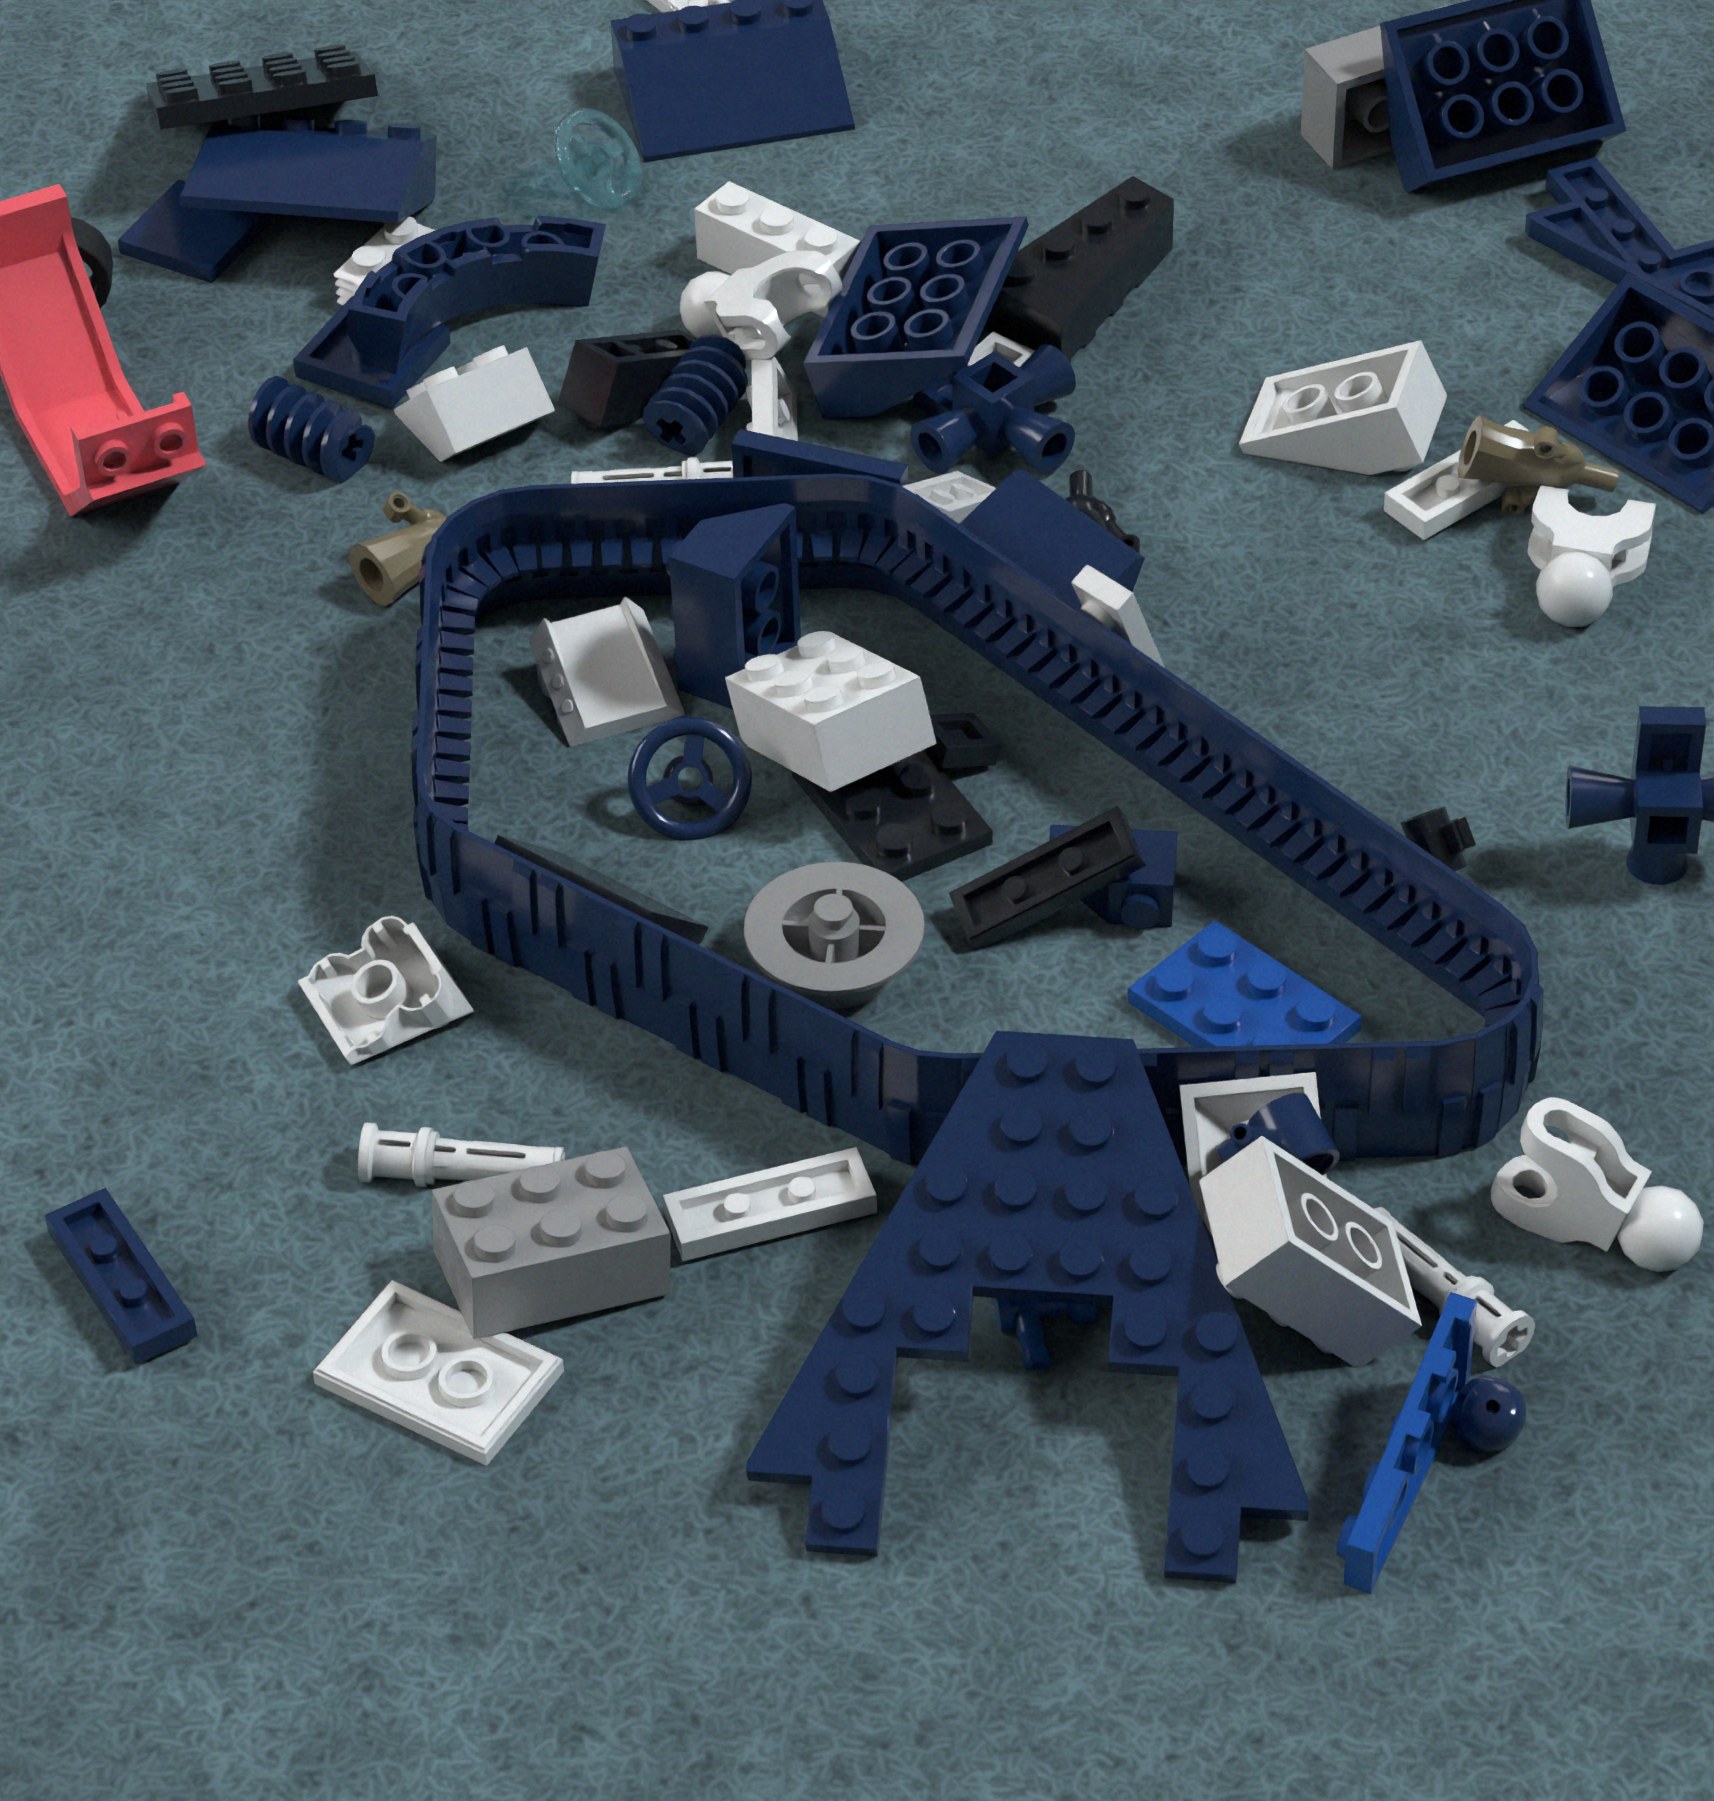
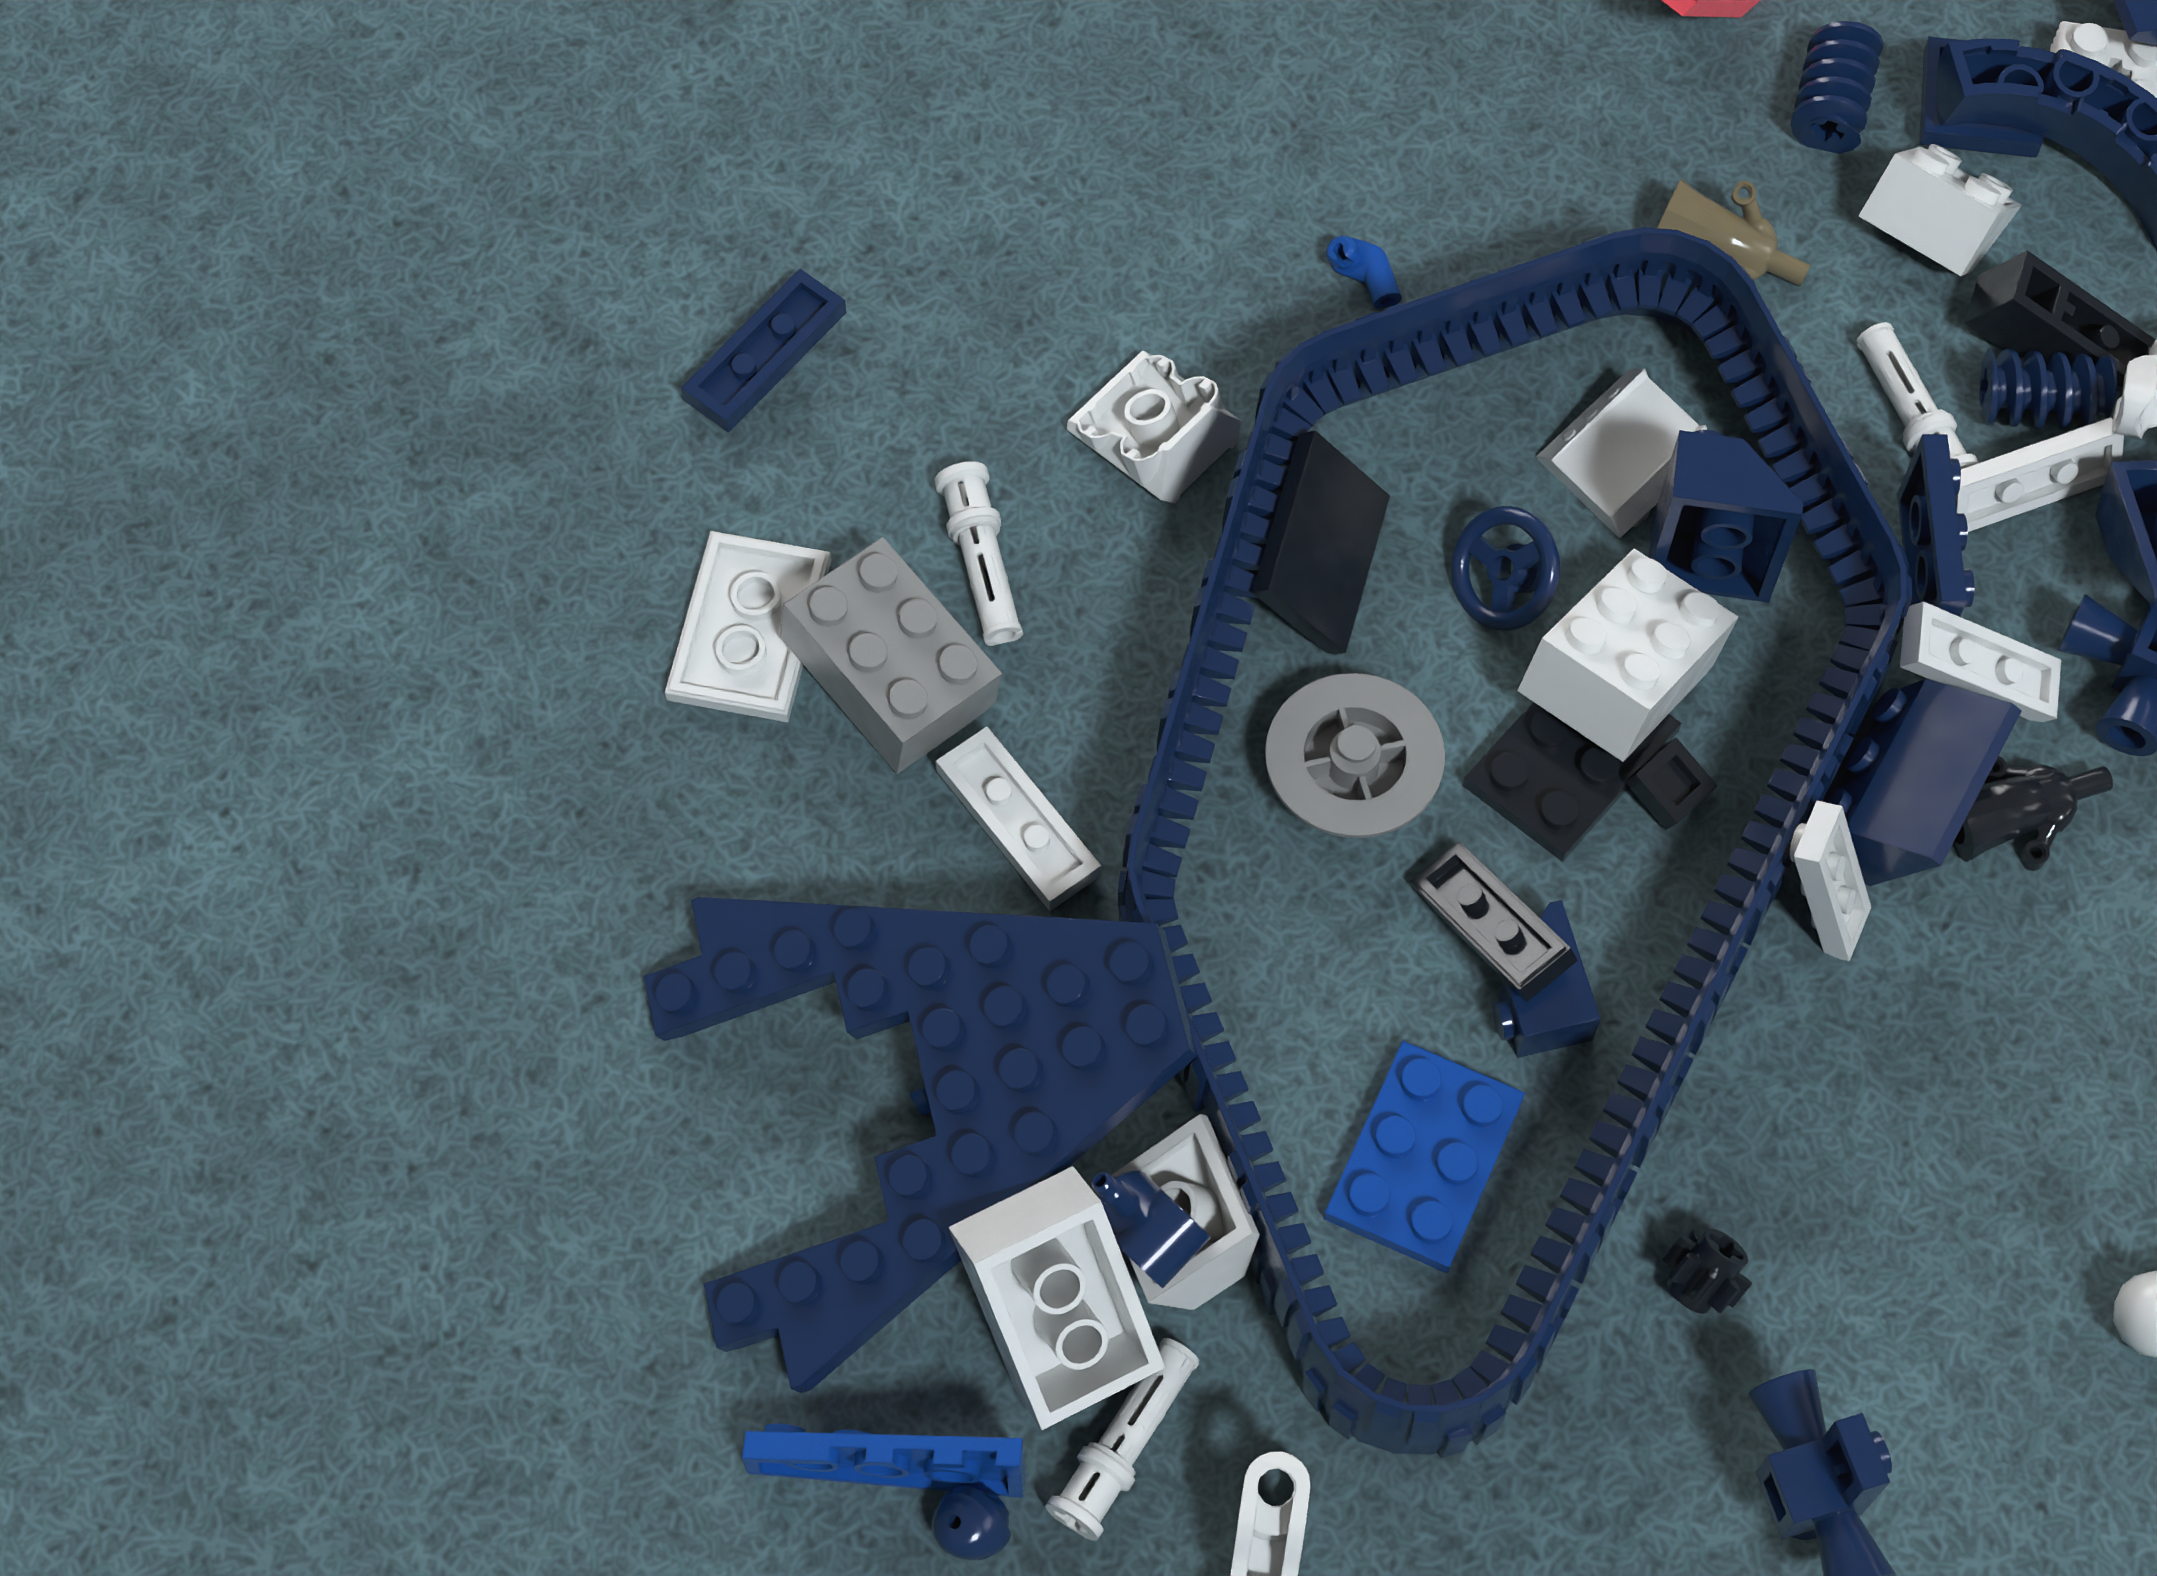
camera: 70 degrees right, 20 degrees up
none -> blue arm [1326,235,1402,309]

